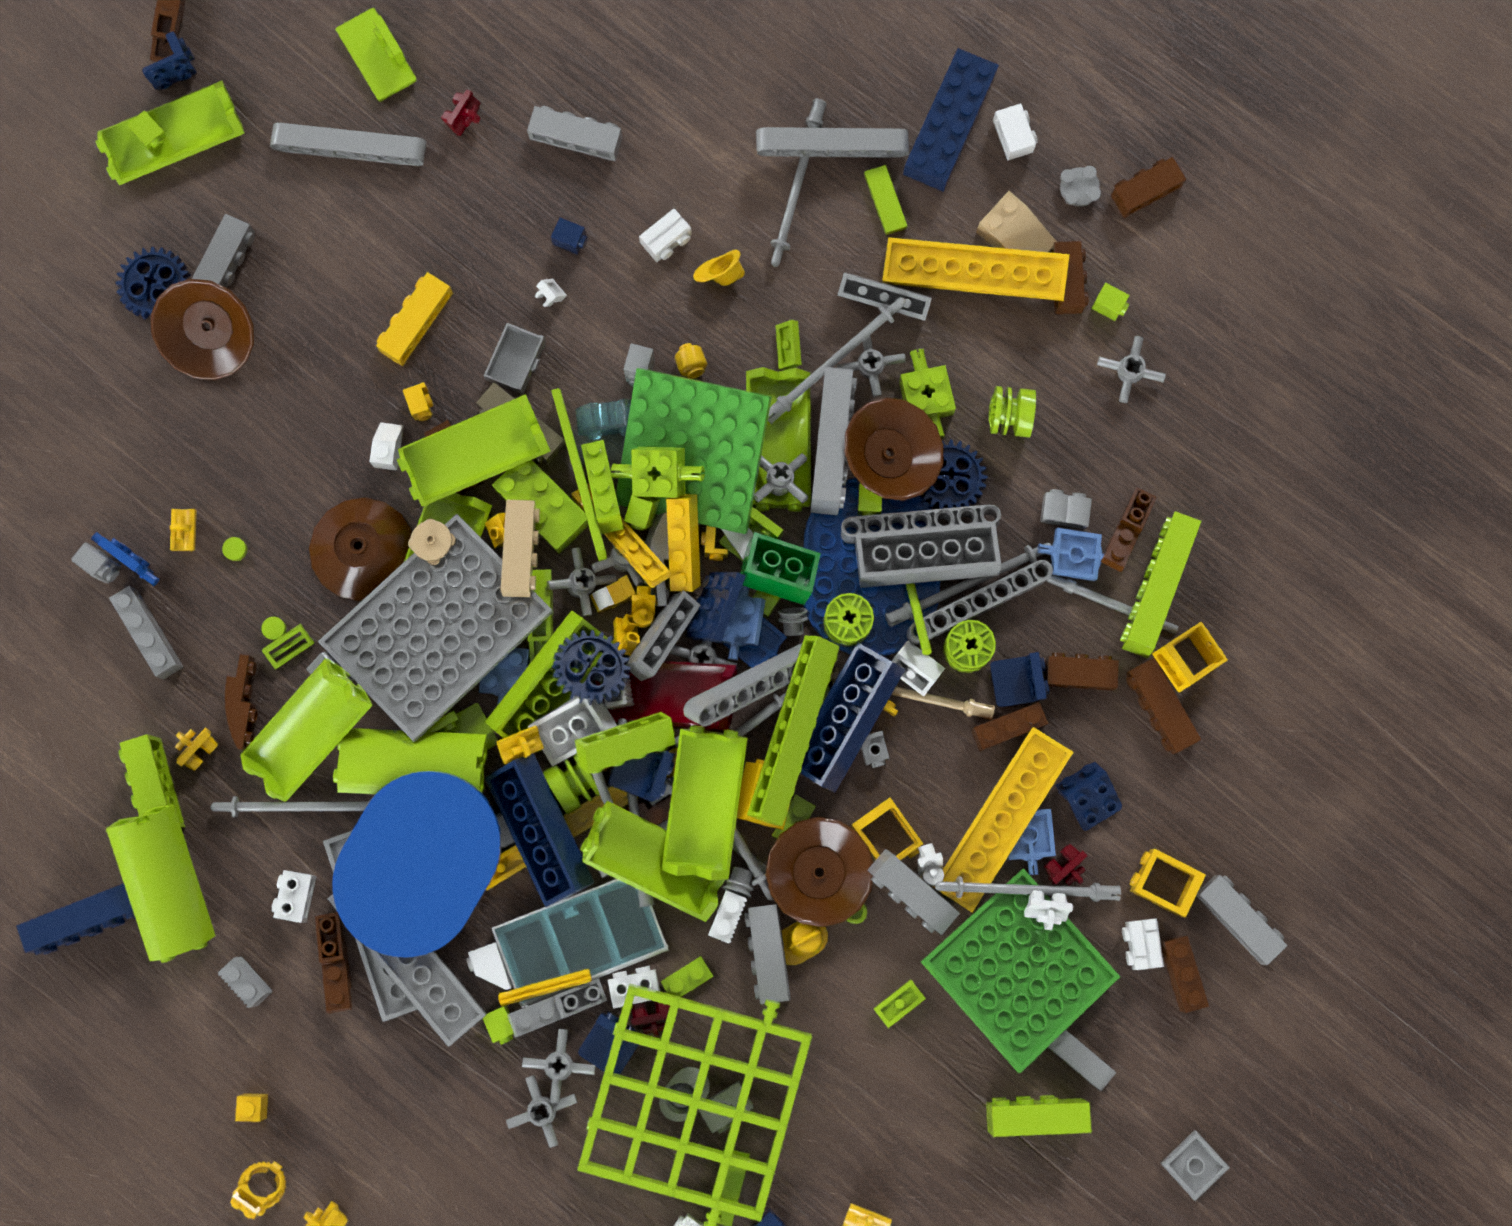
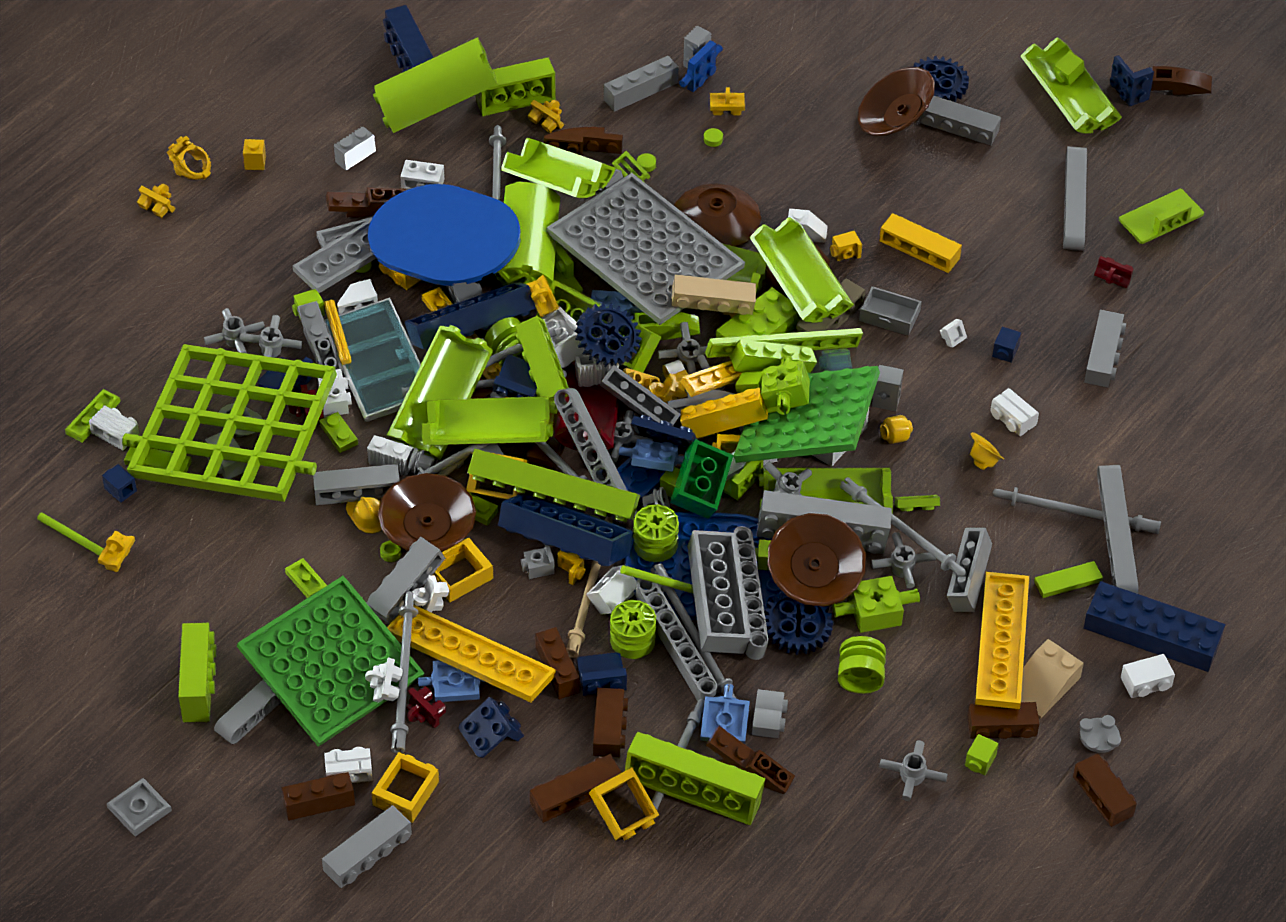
camera: 90 degrees right, 30 degrees down
tan piece [408,519,456,565] -> none

